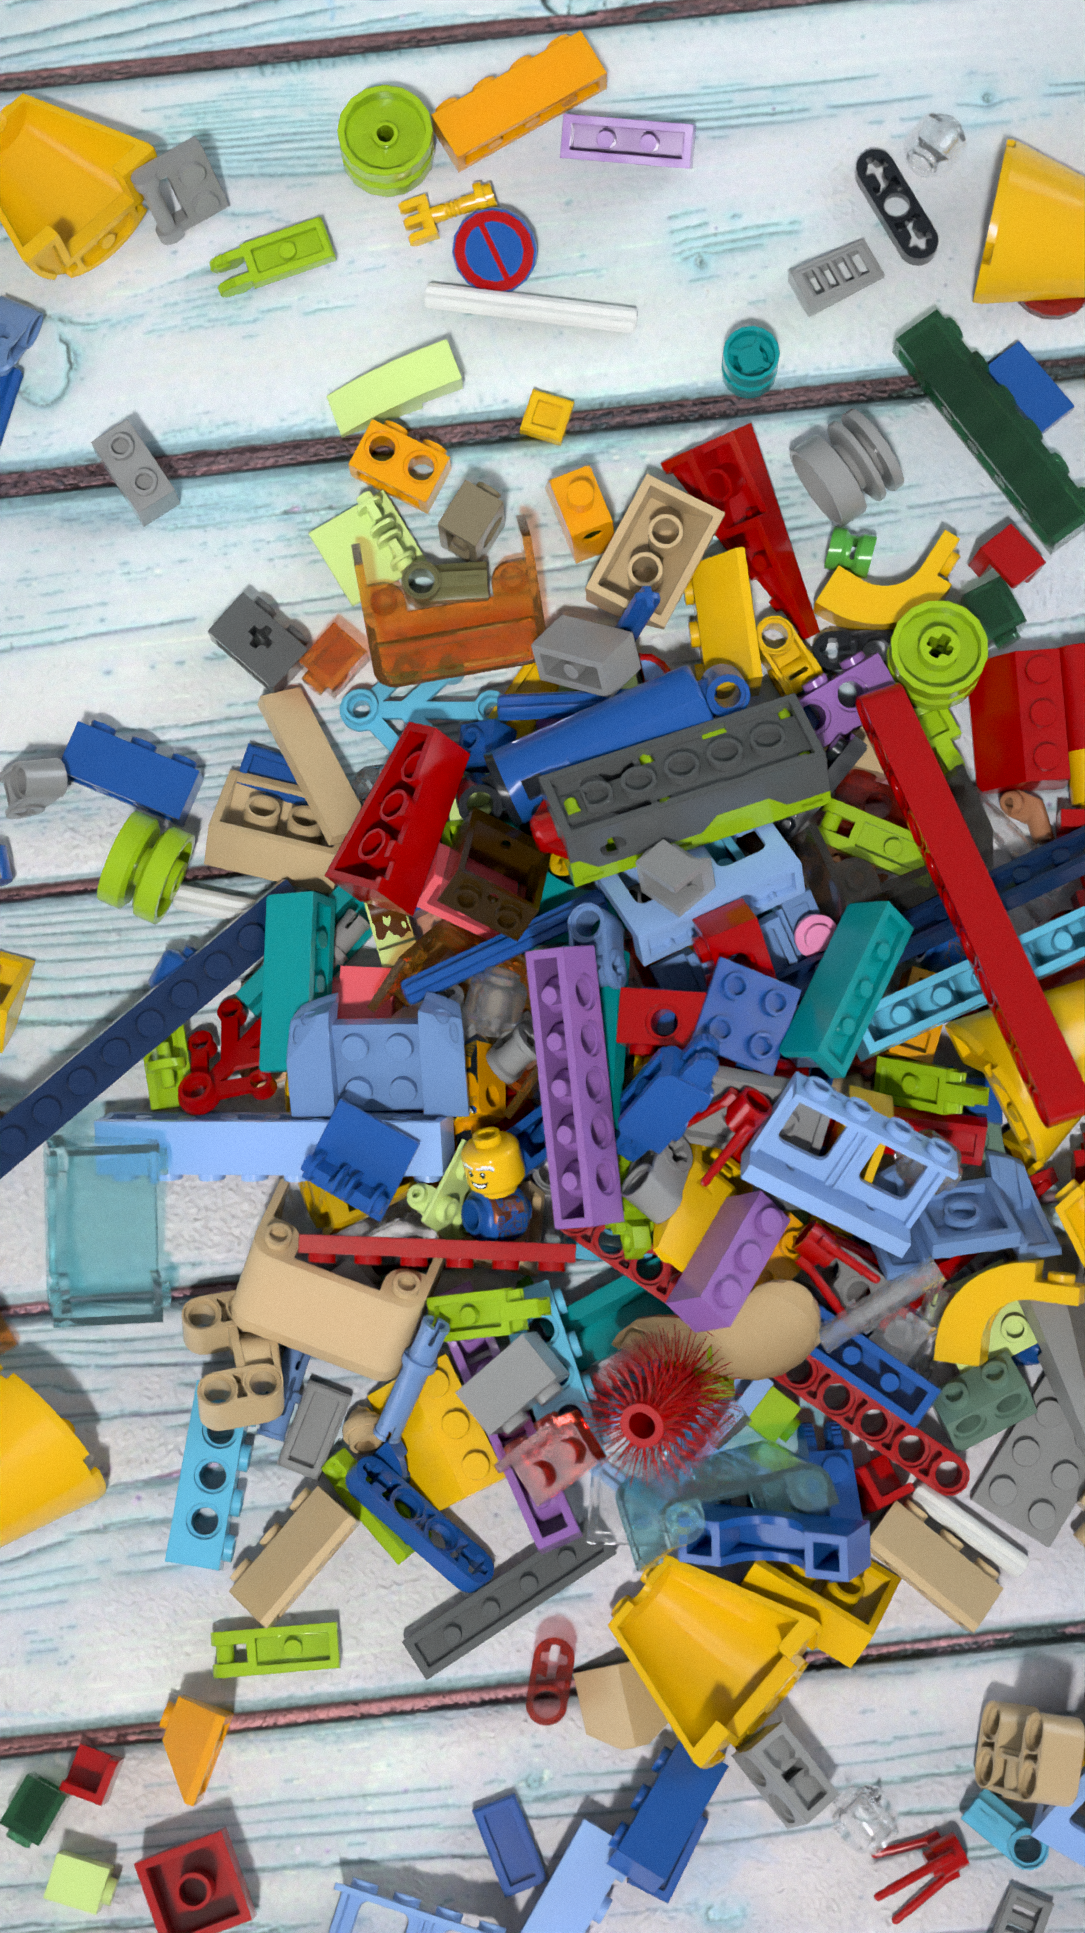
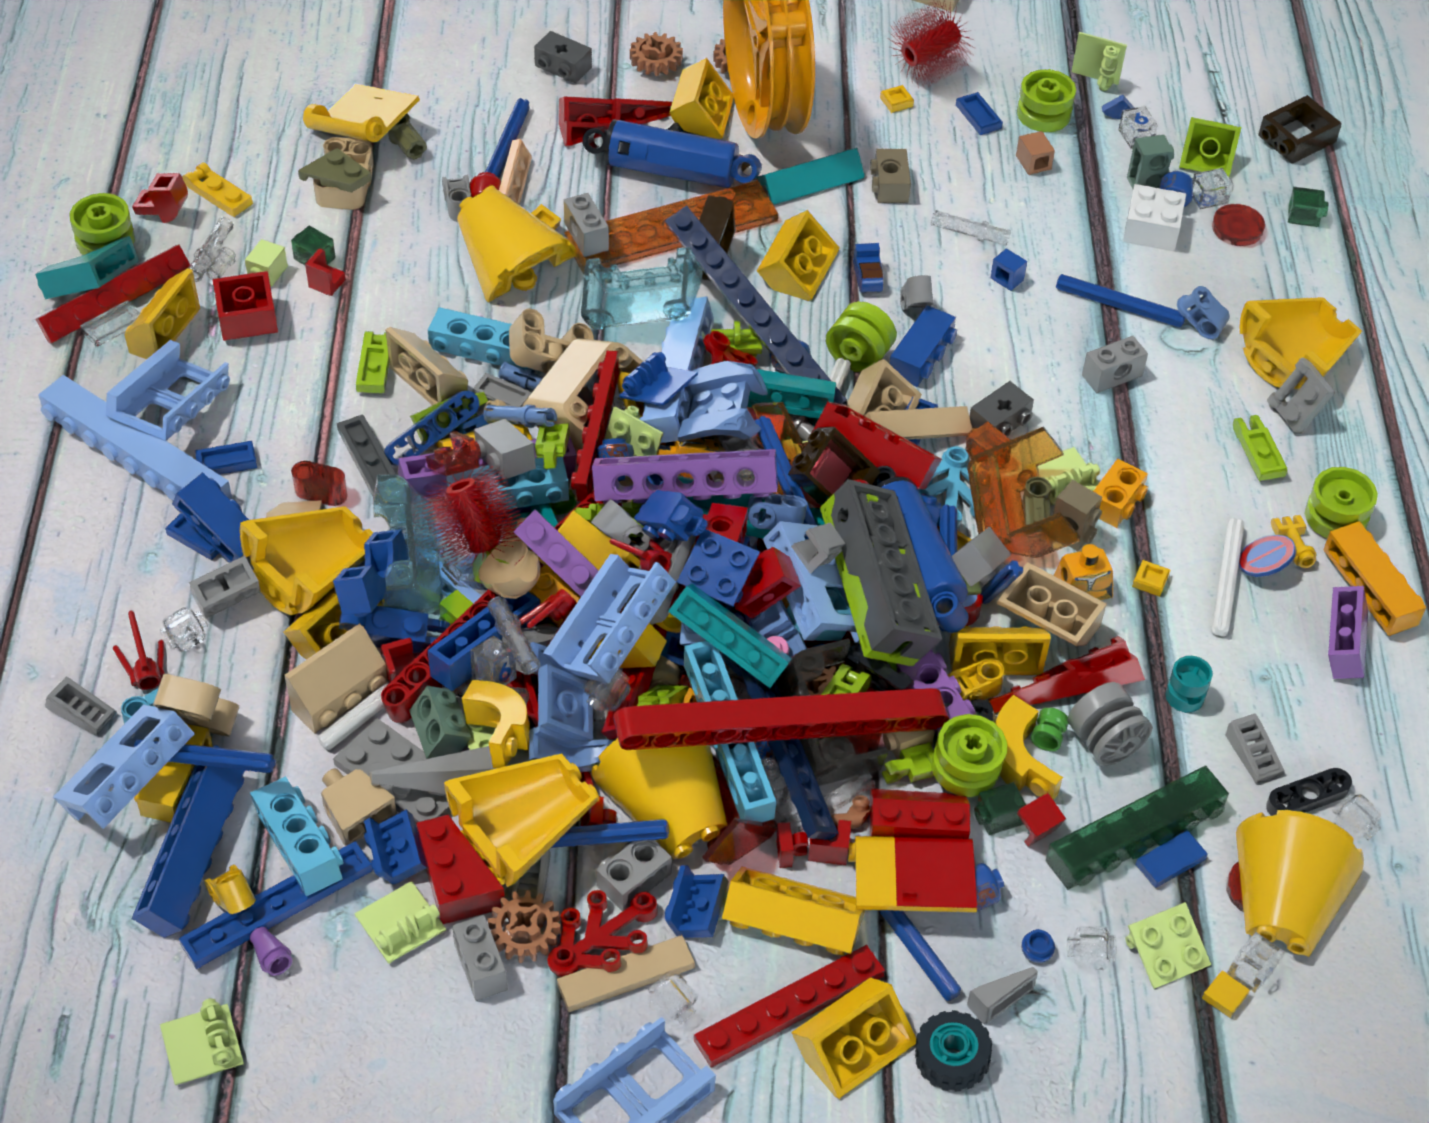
camera: 90 degrees right, 30 degrees down
light orange slope [159,1694,234,1807] -> none
yellowish green slope [327,339,463,437] -> none
yellow head [461,1127,525,1199] -> none

